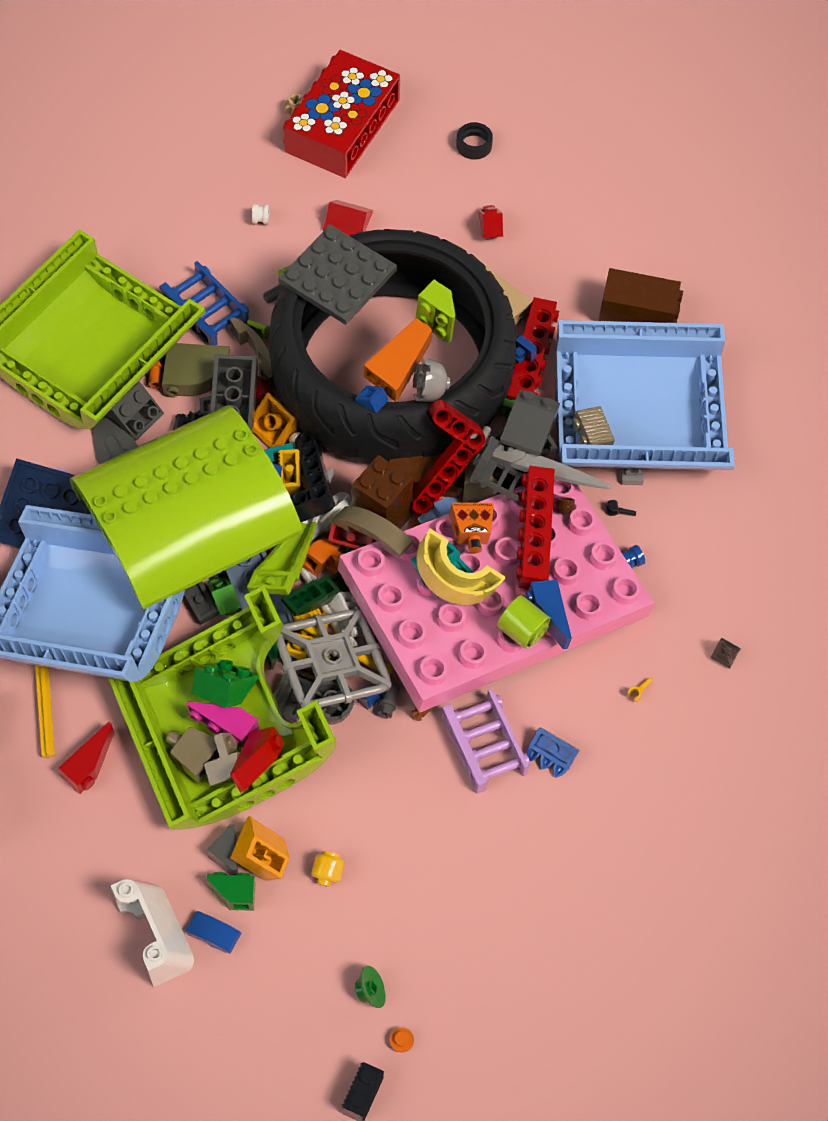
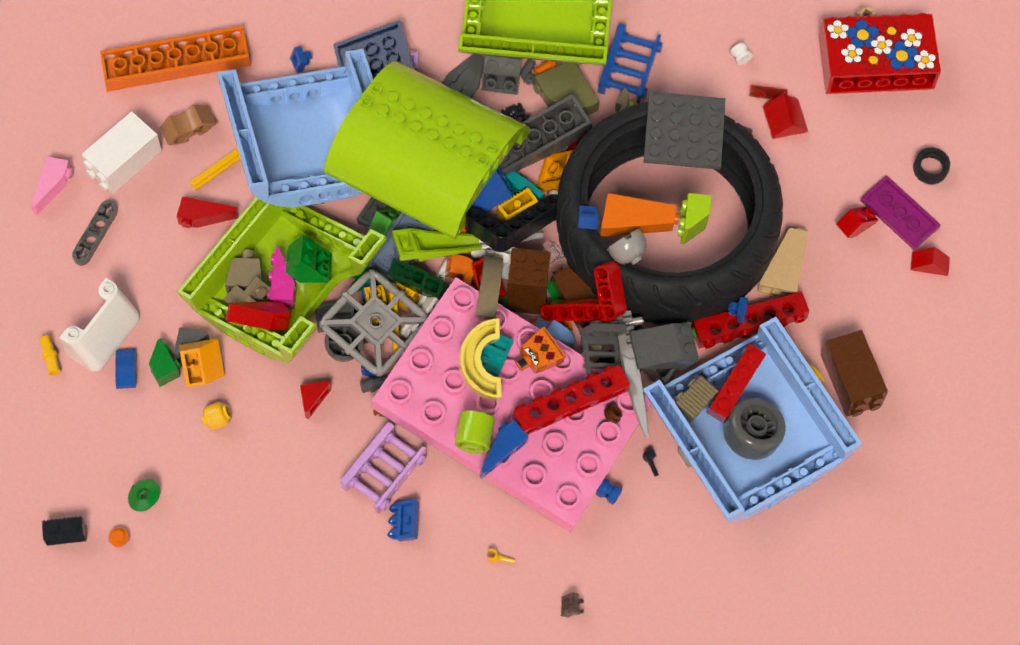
camera: 60 degrees right, 5 degrees up
none -> yellow pin [39,335,61,376]
none -> dark grey beam [72,200,118,266]
none -> red slope [300,381,331,420]
none -> dark grey arm [520,59,536,85]
none -> clear tile [543,240,564,264]
none -> red brick [706,344,766,423]
none -> dark grey wheel [723,398,786,460]
none -> clear red slope [749,84,788,100]
none -> magenta tile [860,176,941,250]
none -> red slope [910,247,950,276]

